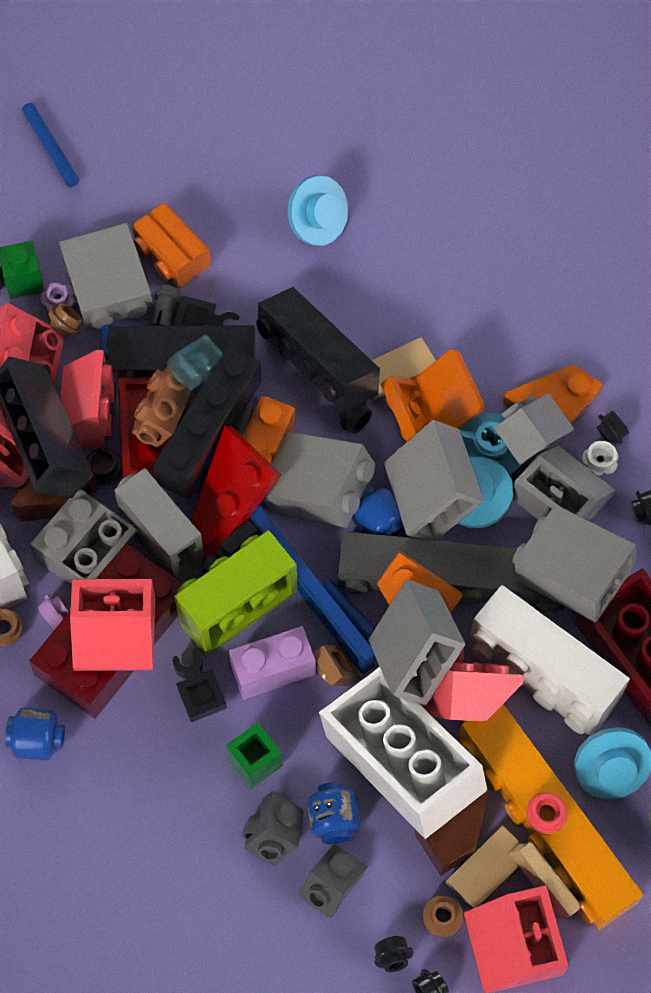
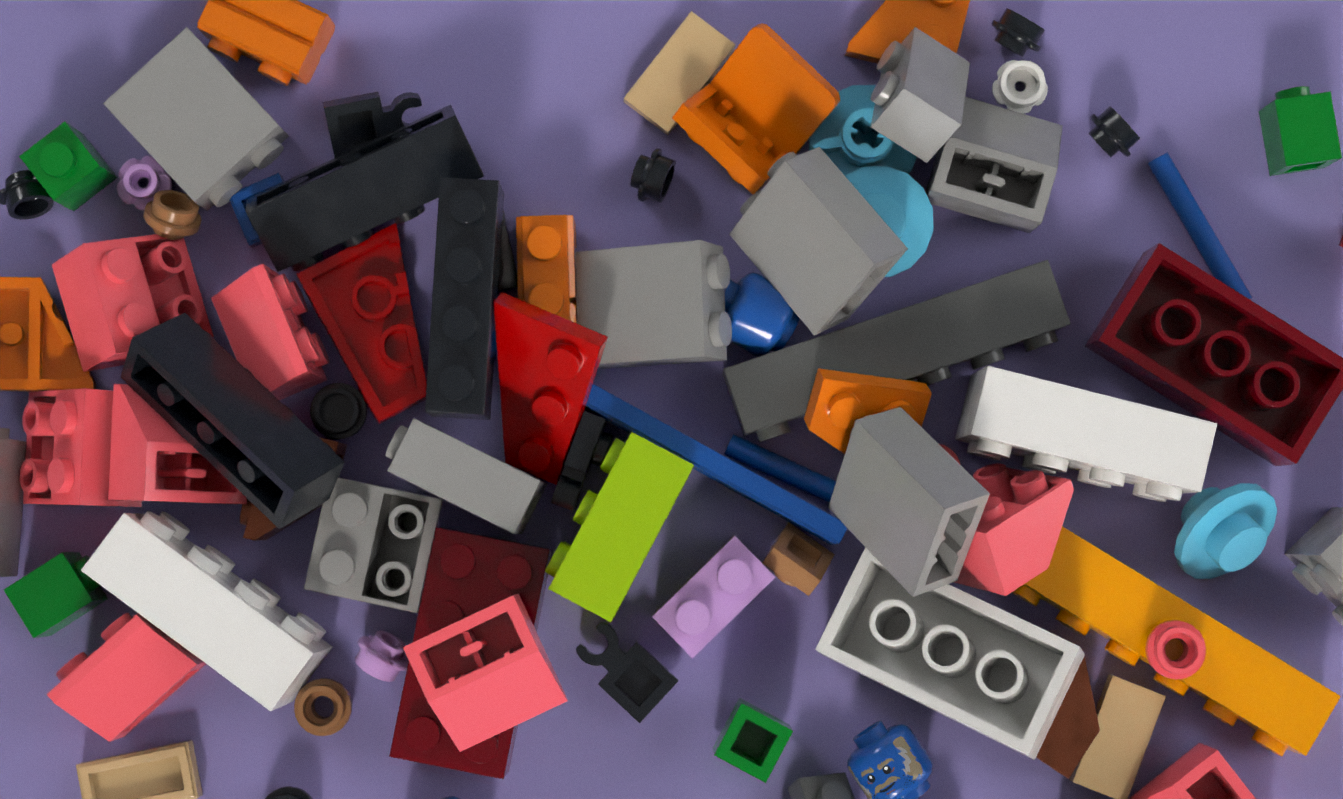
camera: 25 degrees left, 20 degrees up
nougat brick [132,361,198,448] -> none
dark grey pin [149,285,181,326] -> none
clear light blue plate [166,334,223,391] -> none
black brick [256,287,380,413] -> none
tan tile [509,842,581,917] -> none
light grey brick [513,504,636,623] -> none

